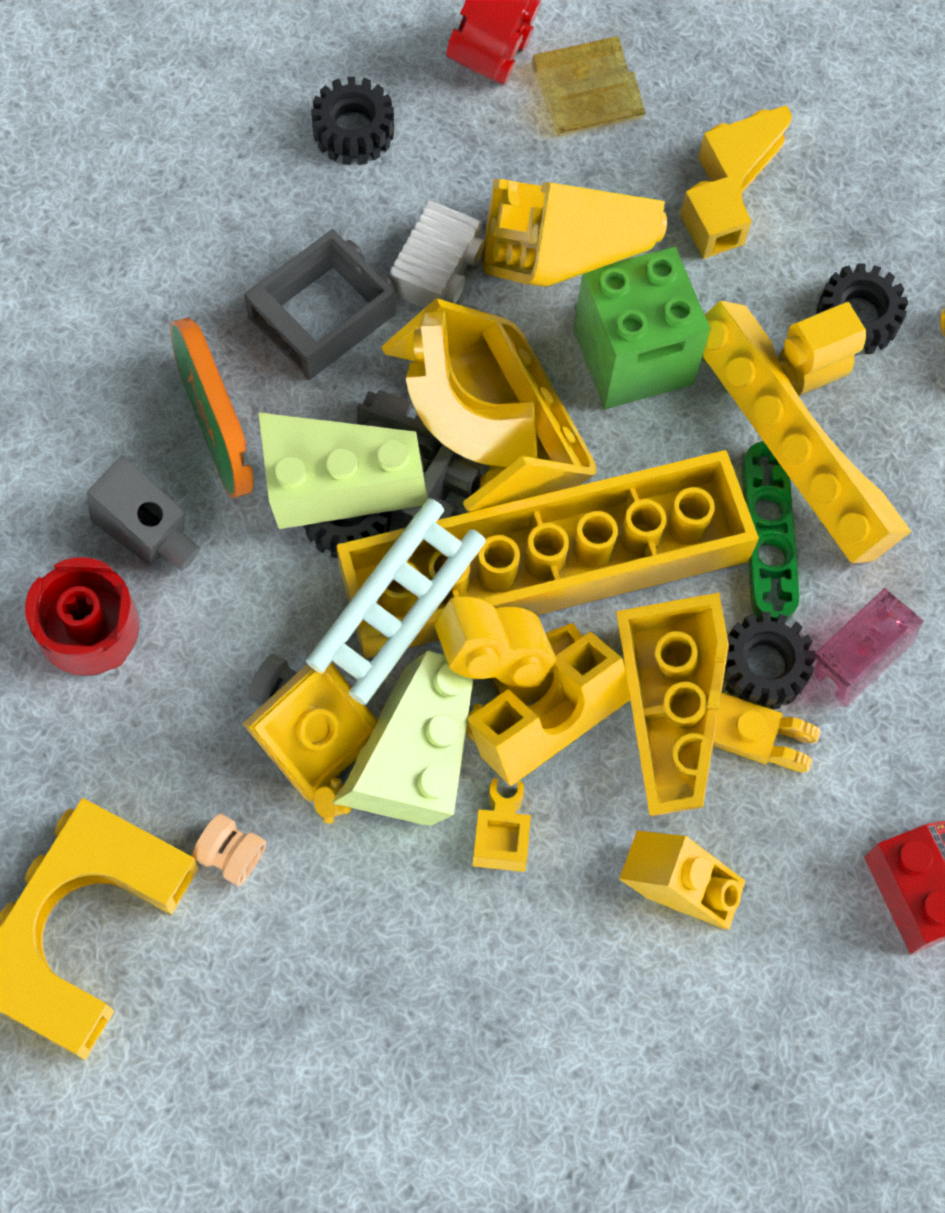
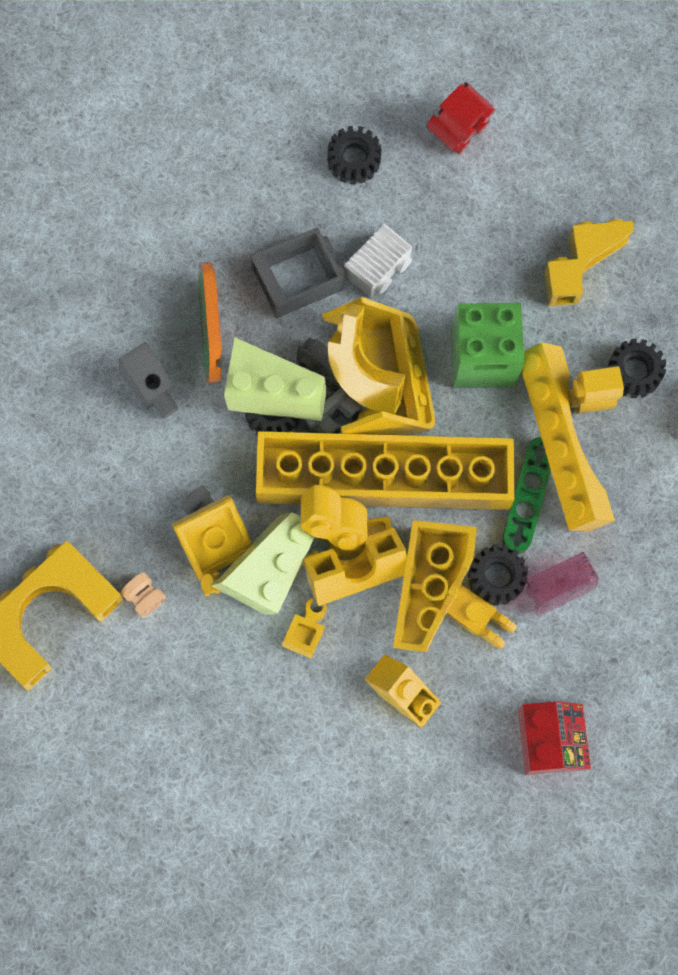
camera: 15 degrees right, 5 degrees up
red brick [25,557,140,676] -> none
light aqua bar [305,498,486,705] -> none
yellow windscreen [482,178,667,287] -> none
clear yellow slope [531,36,646,136] -> none

